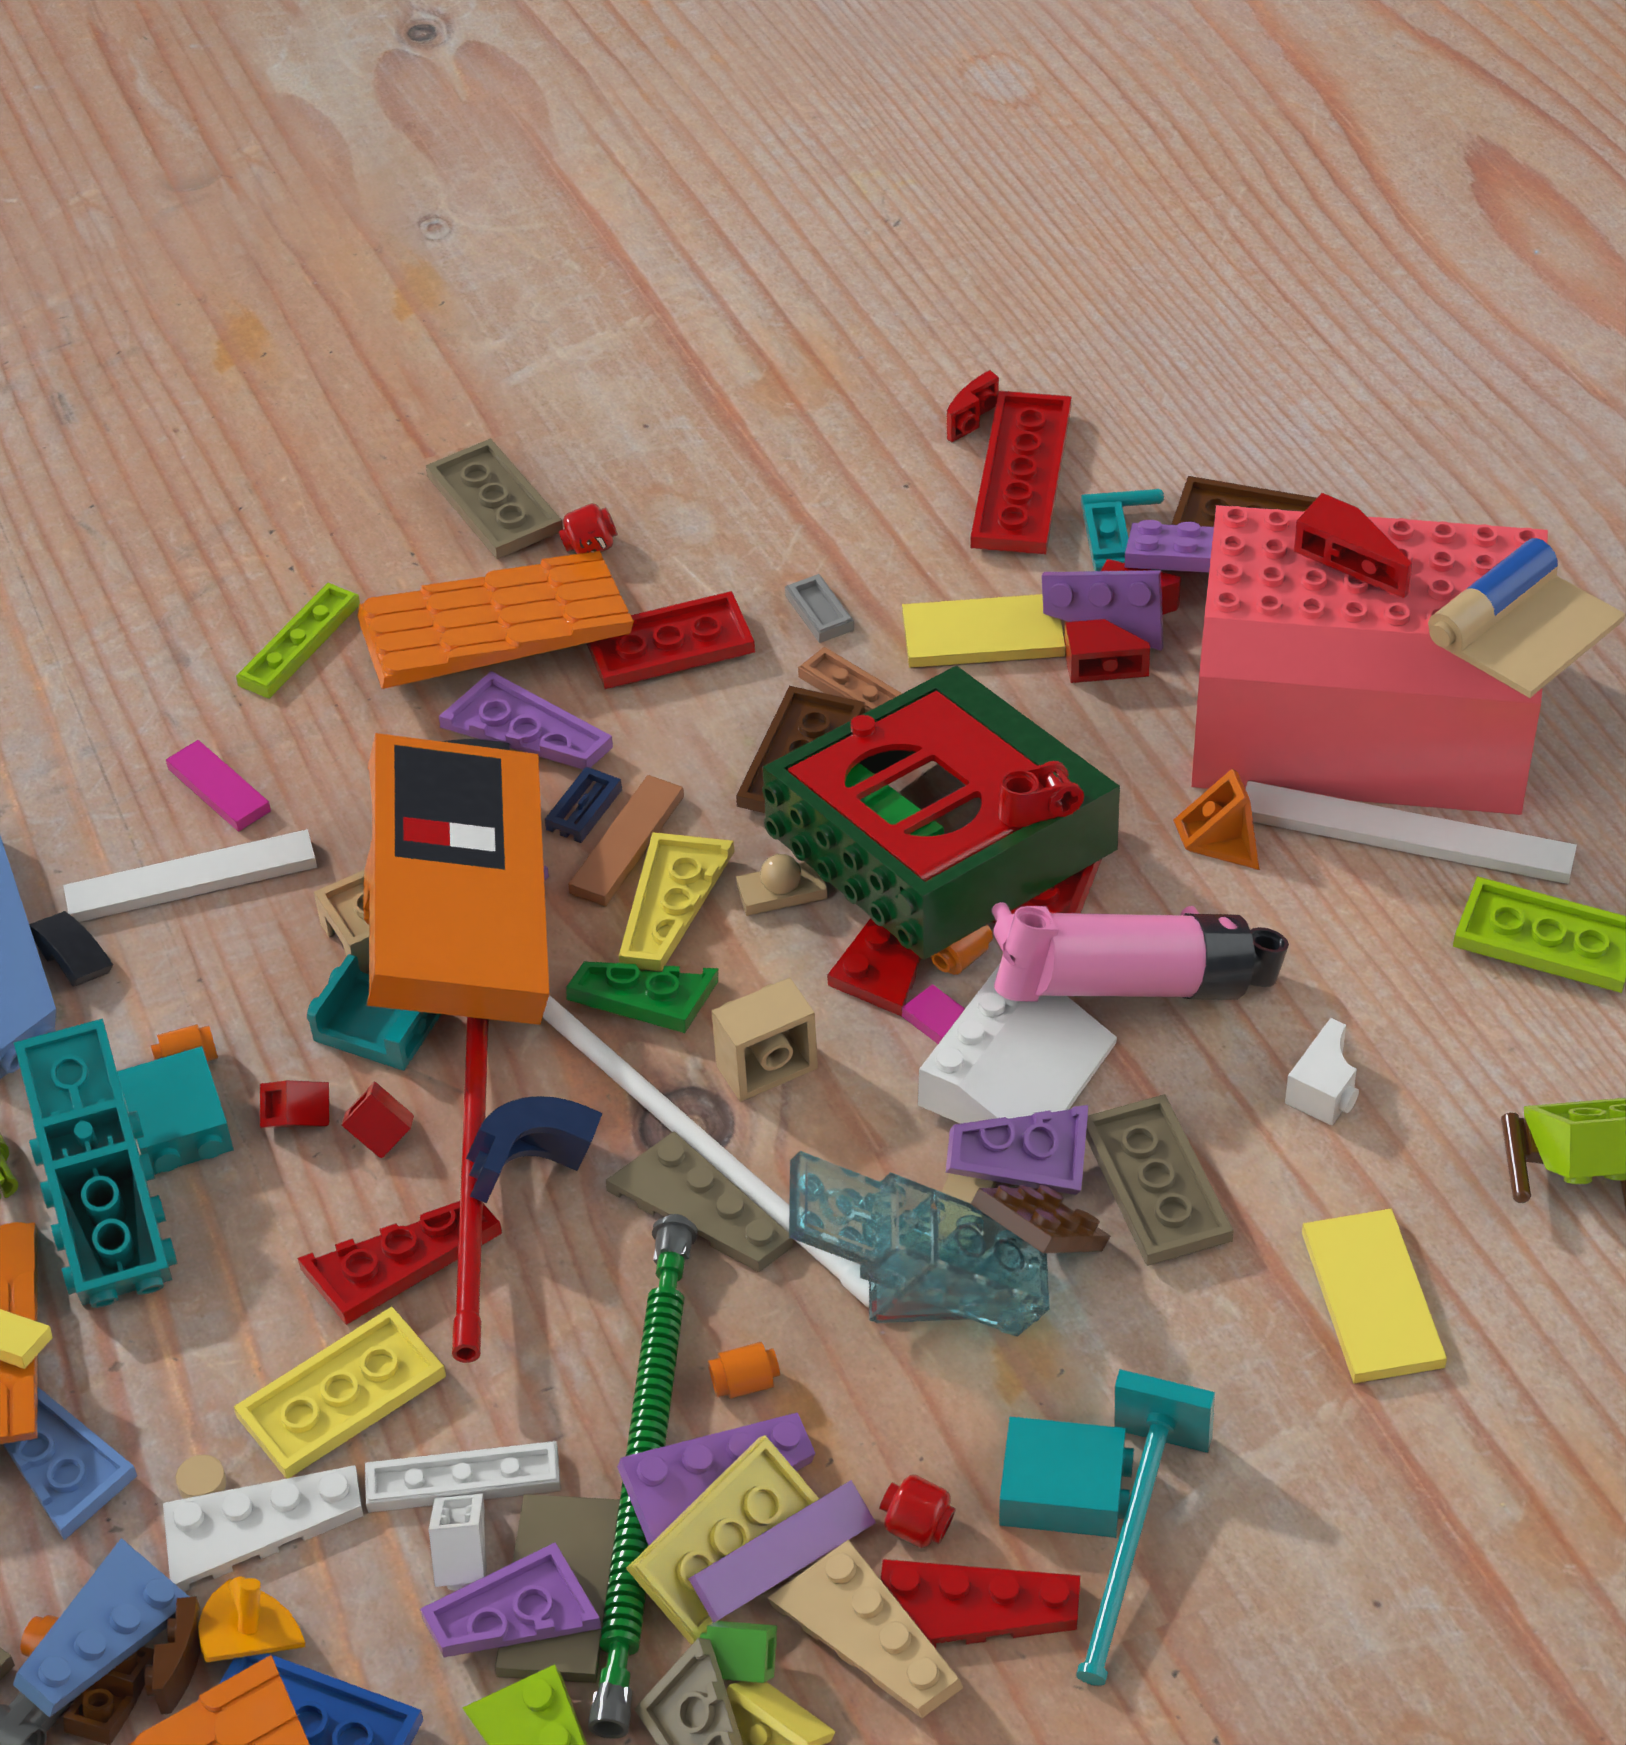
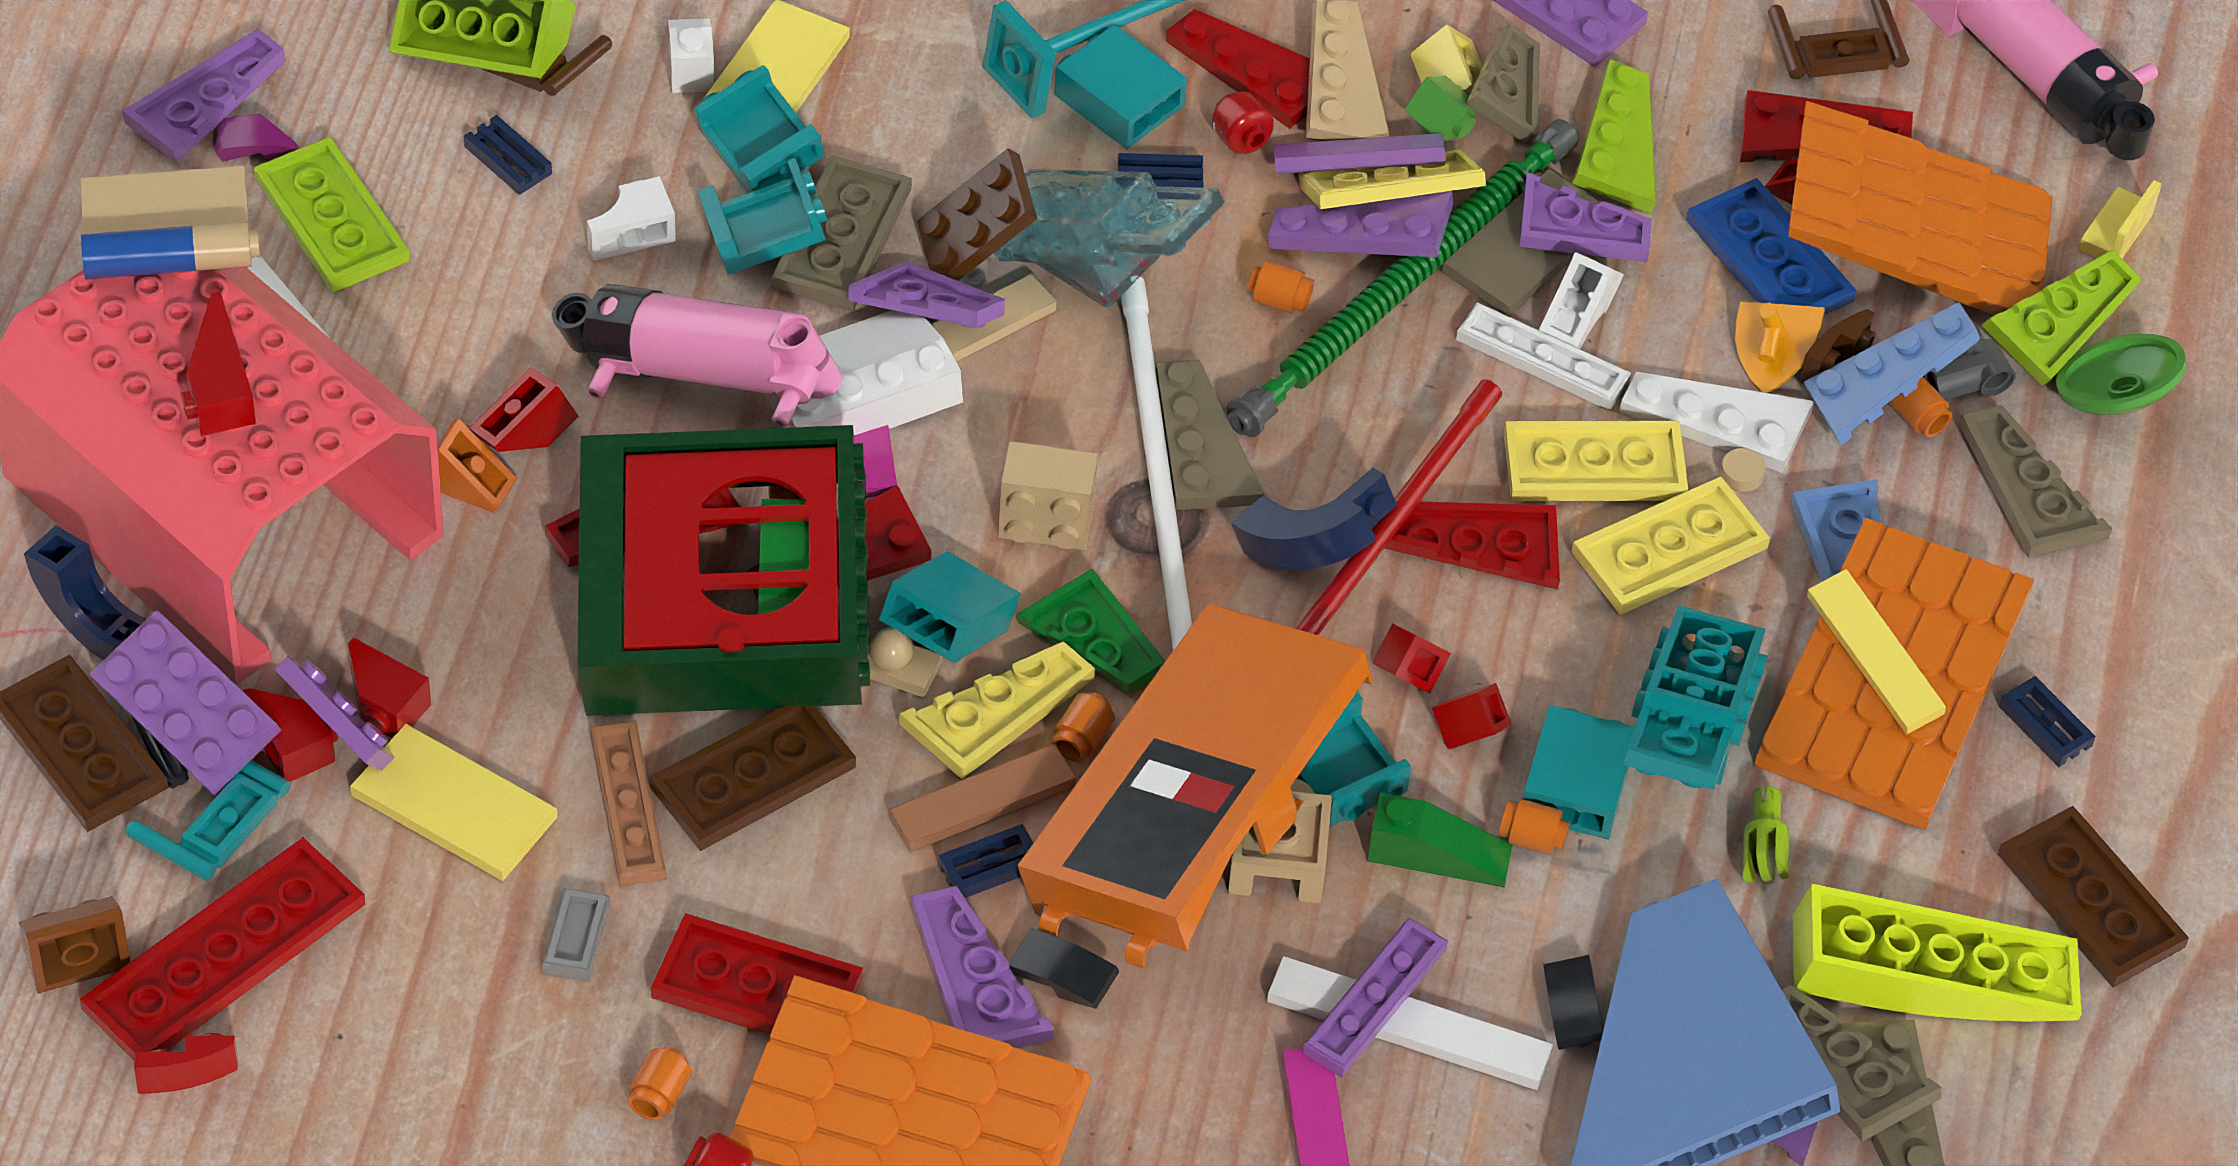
camera: 150 degrees left, 5 degrees up
red piece [998,761,1084,828] -> none
none -> dark orange slope [19,896,130,994]
none -> dark blue tile [464,115,552,195]
none -> red slope [469,367,579,452]
none -> orange brick [628,1047,692,1121]
none -> white arch [668,18,714,93]
none -> teal panel [694,65,825,193]
none -> teal panel [698,158,828,275]
none -> teal brick [879,551,1021,663]
none -> orange brick [1052,693,1115,762]
none -> dark blue tile [1118,153,1204,199]
none -> medium lavender tile [1303,917,1448,1077]
none -> green slope [1368,792,1513,888]
none -> light yellow plate [1571,476,1770,615]

